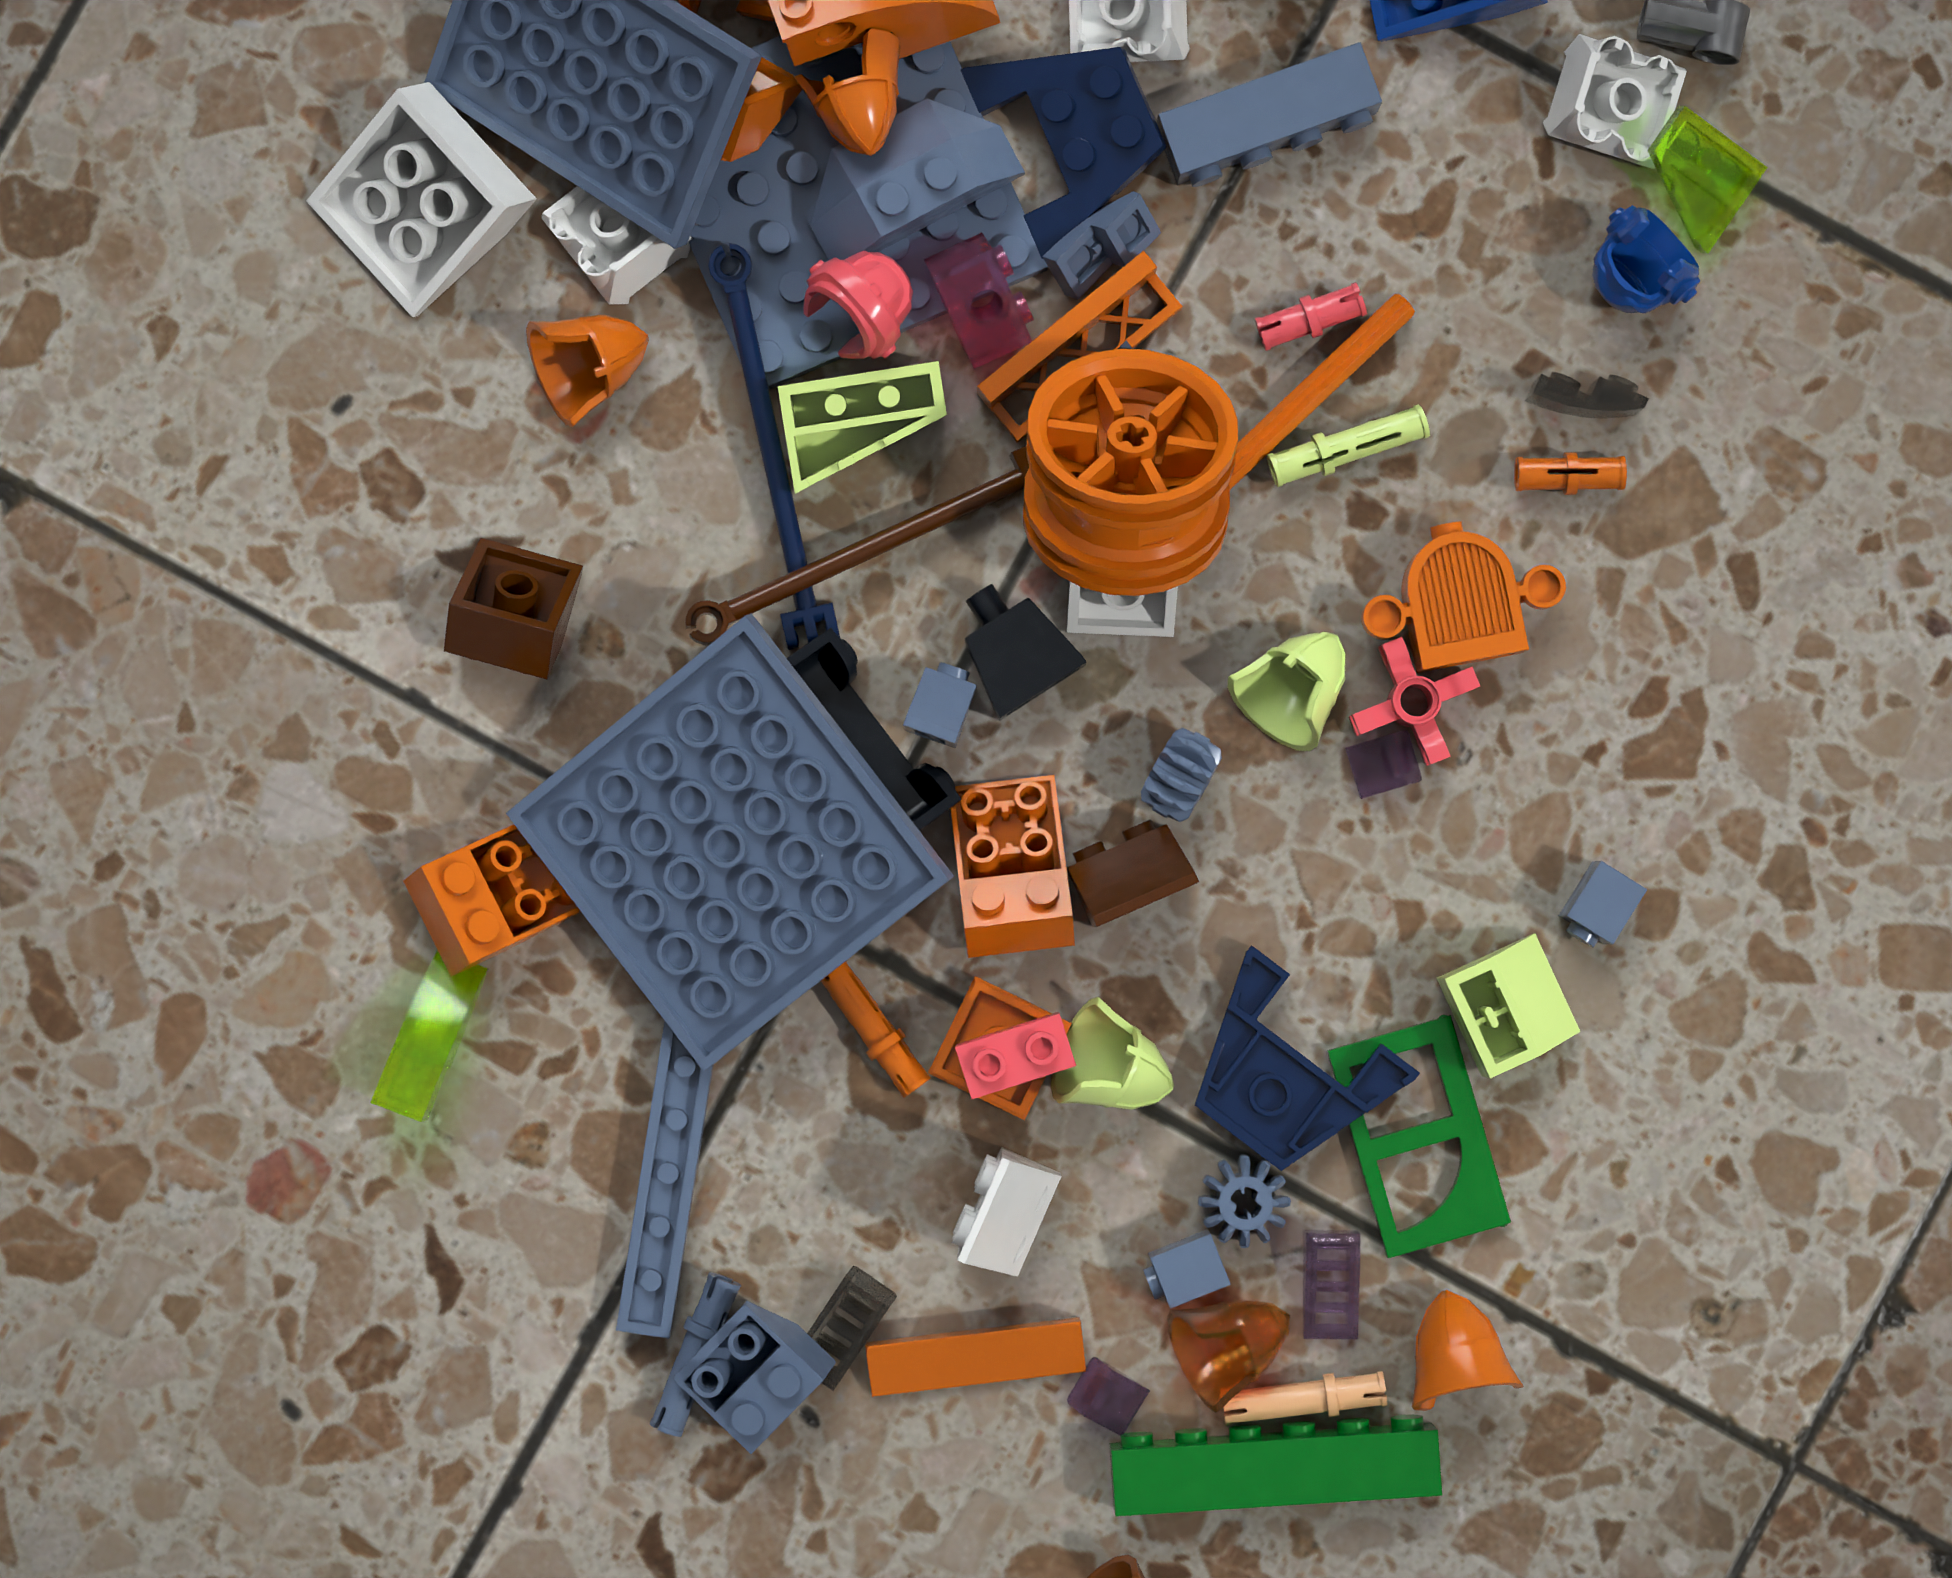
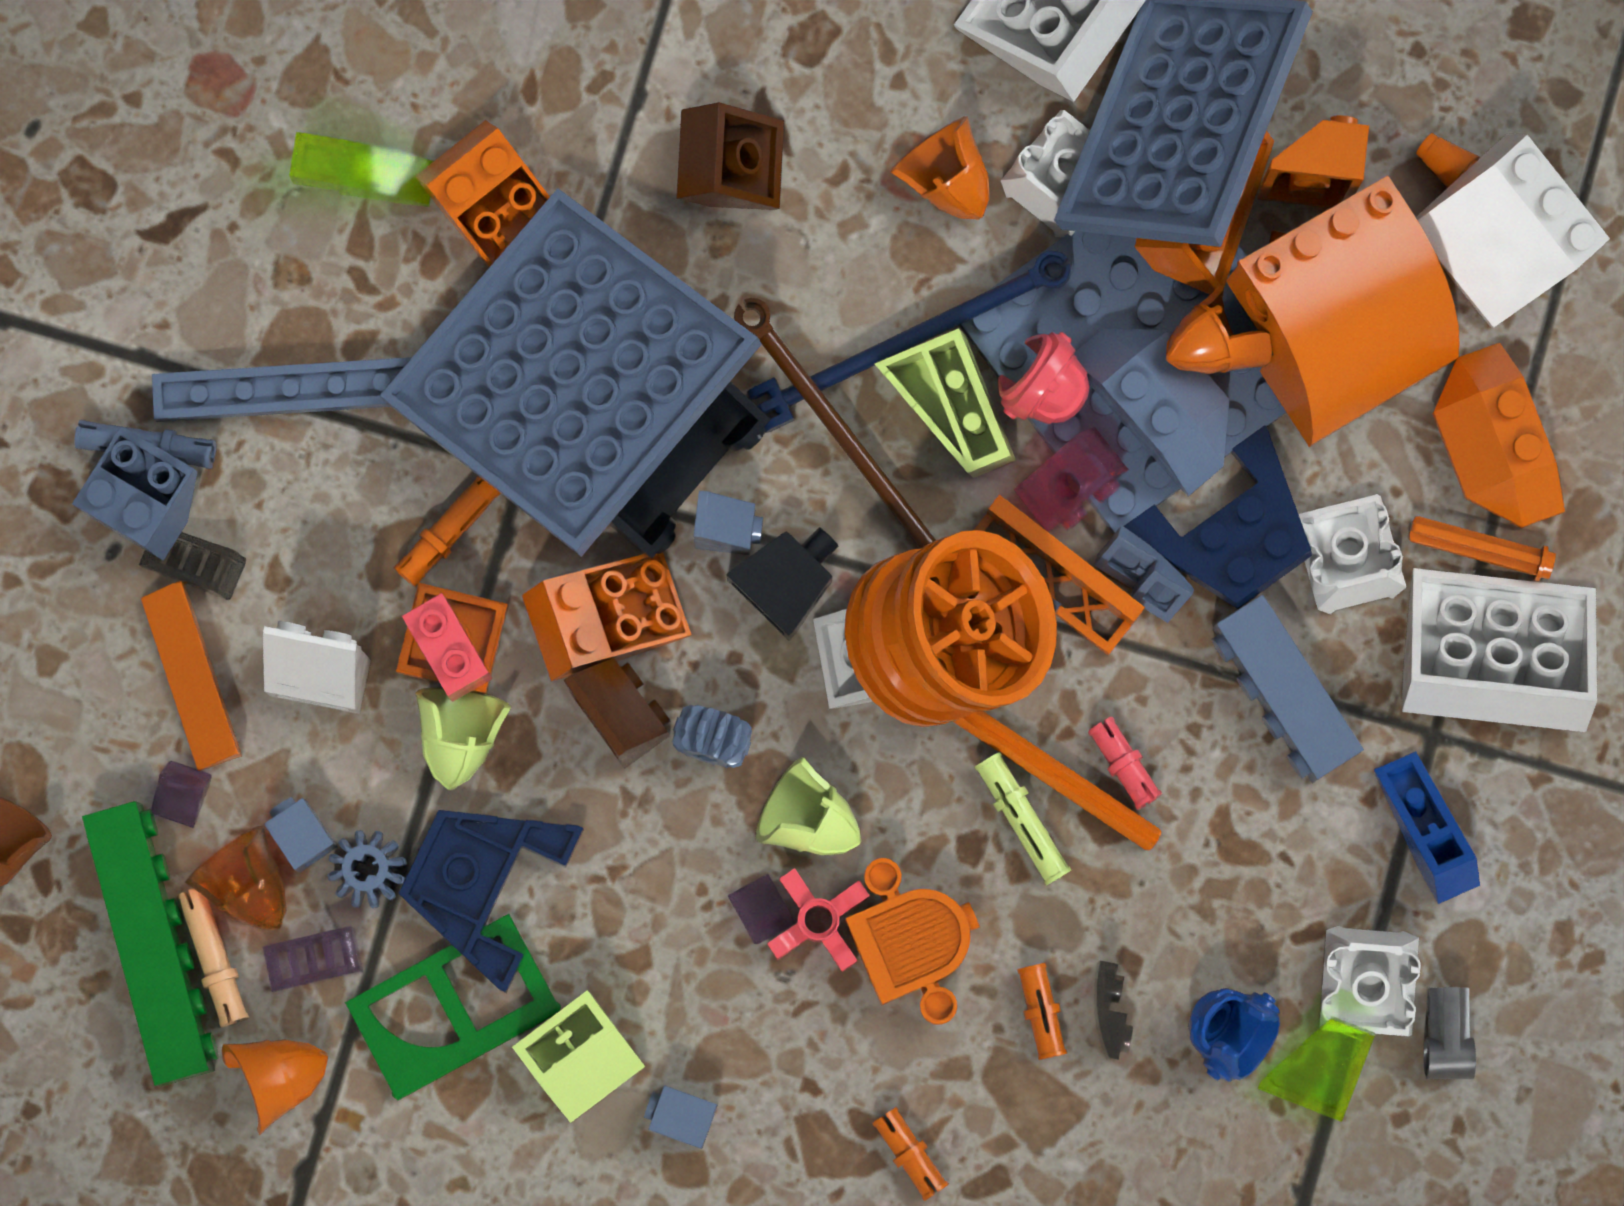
camera: 75 degrees right, 5 degrees down
none -> orange pin [872,1106,949,1201]

